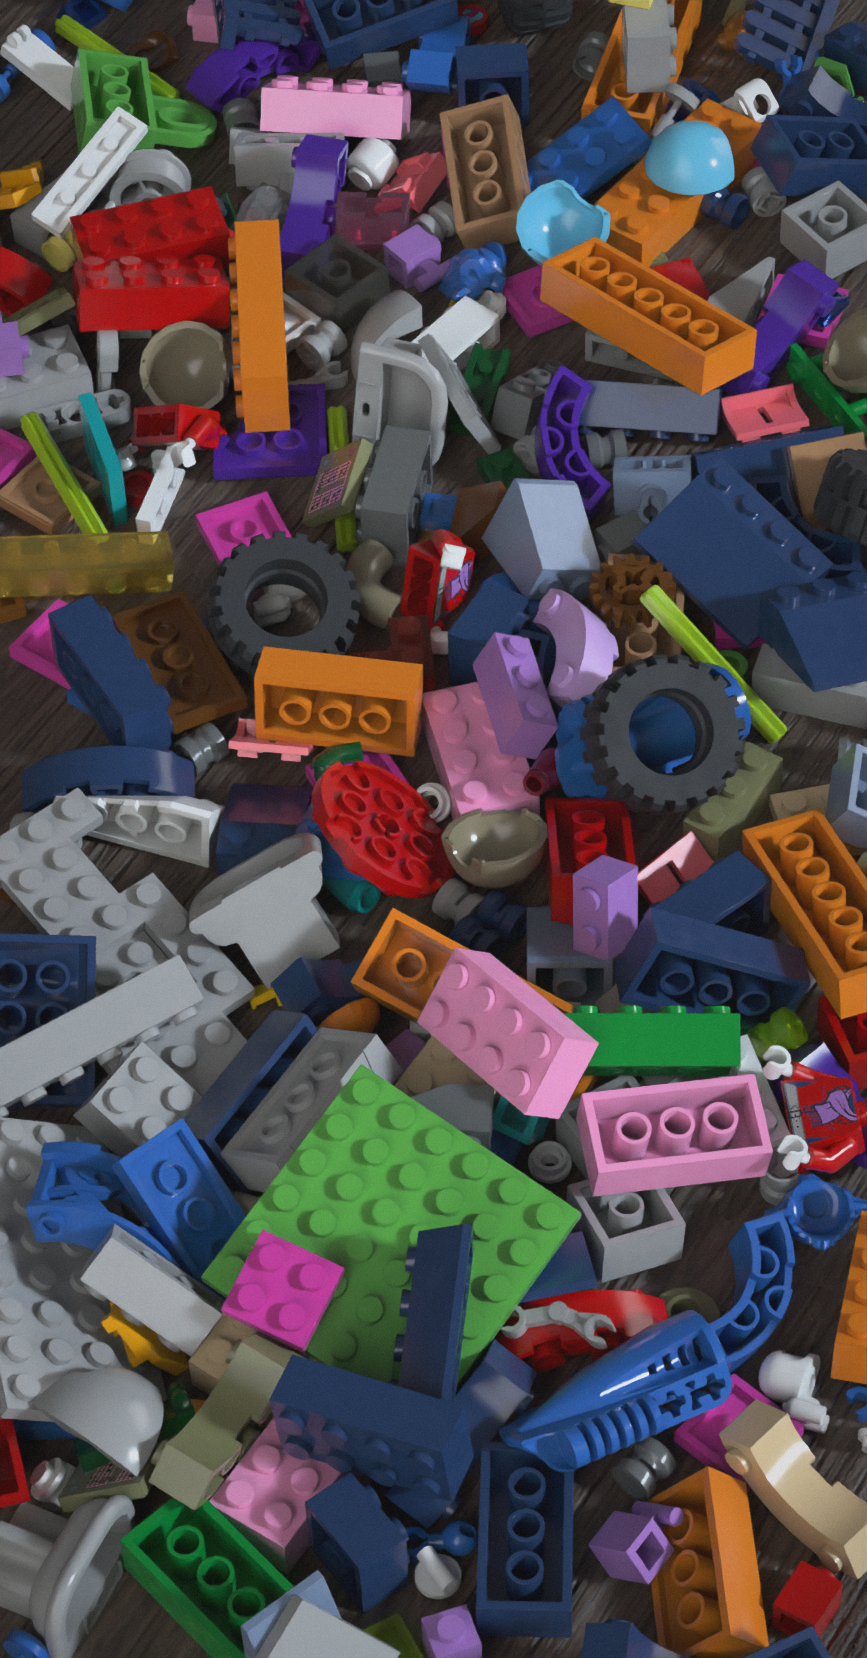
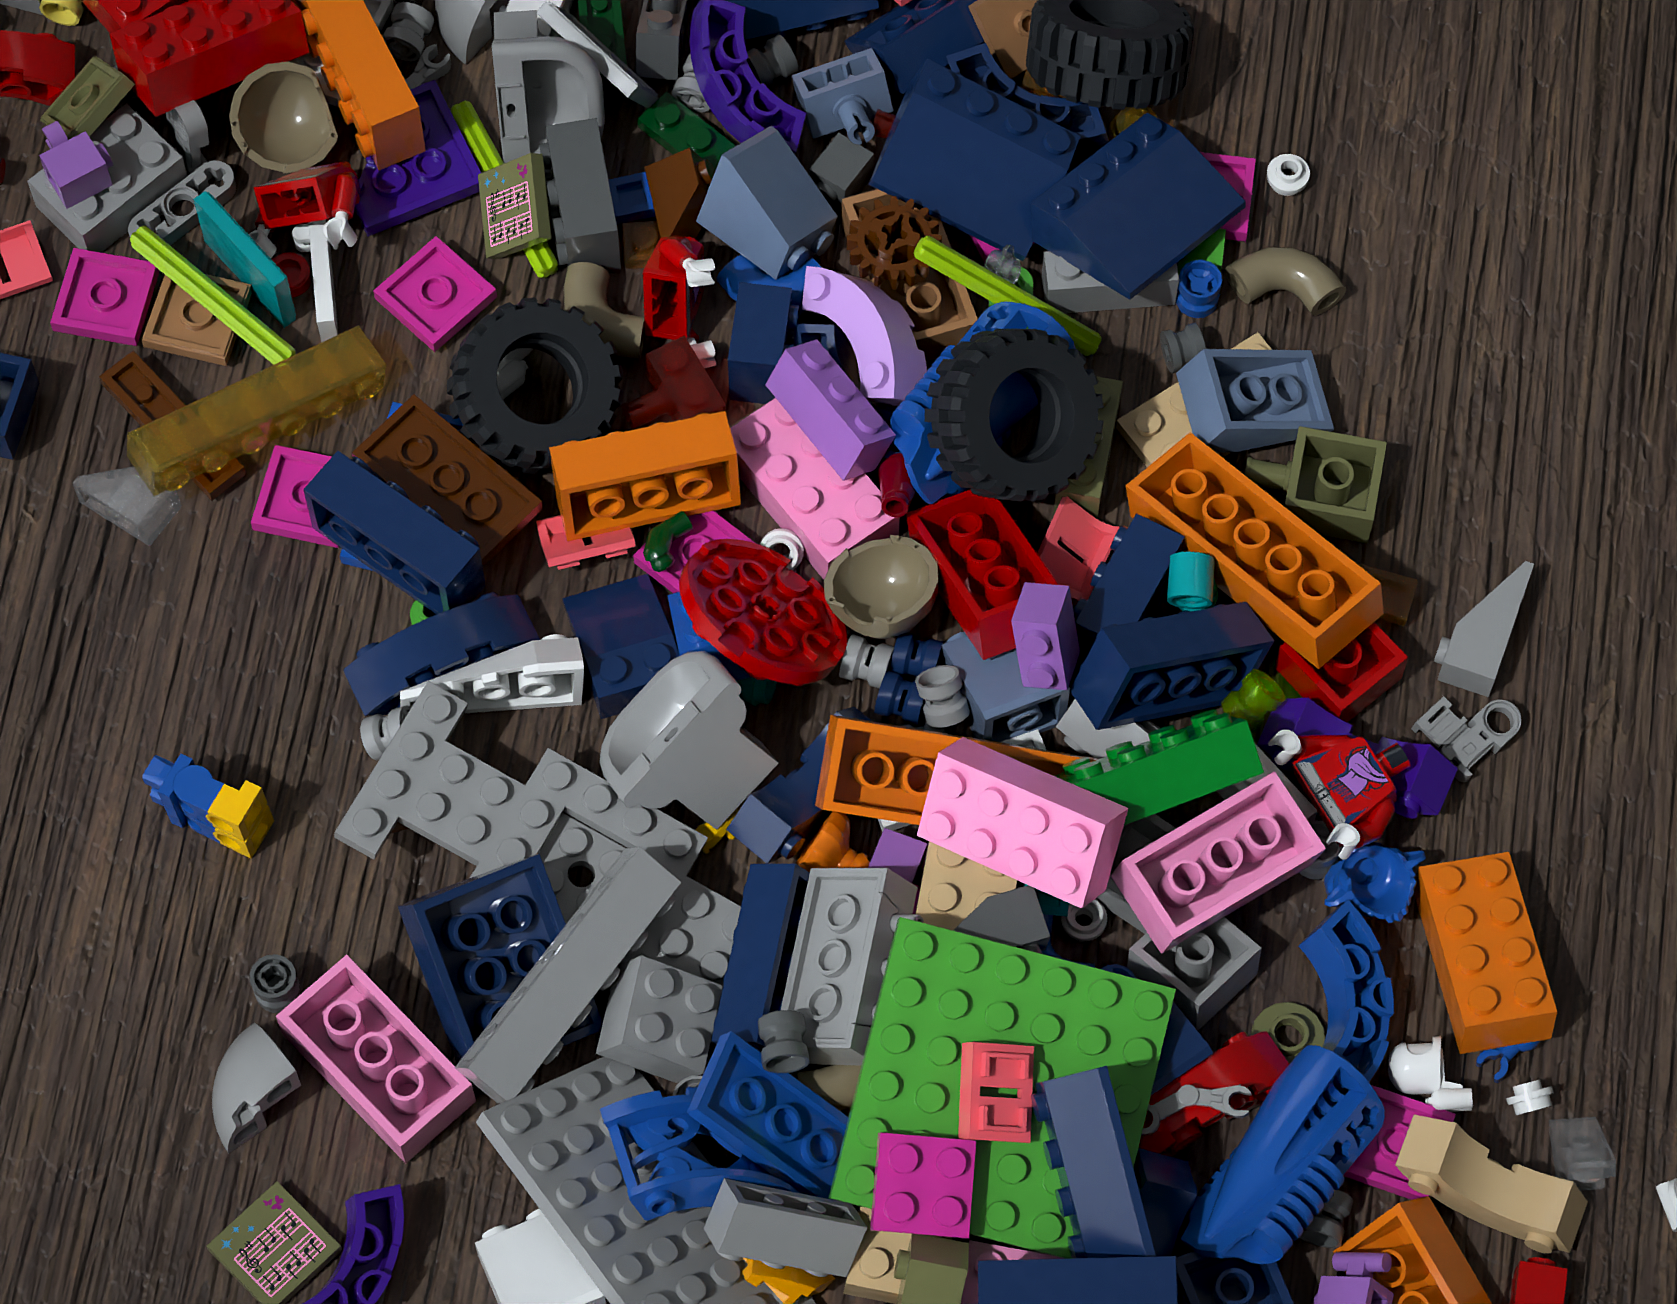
camera: 25 degrees left, 15 degrees up
dark grey wheel [173,722,229,777] -> none
none -> dark grey wheel [758,1010,810,1073]
none -> light grey wheel [915,665,970,728]
none -> coral piece [958,1042,1034,1143]
none -> clear plate [984,244,1021,284]
none -> teal piece [1167,552,1219,612]

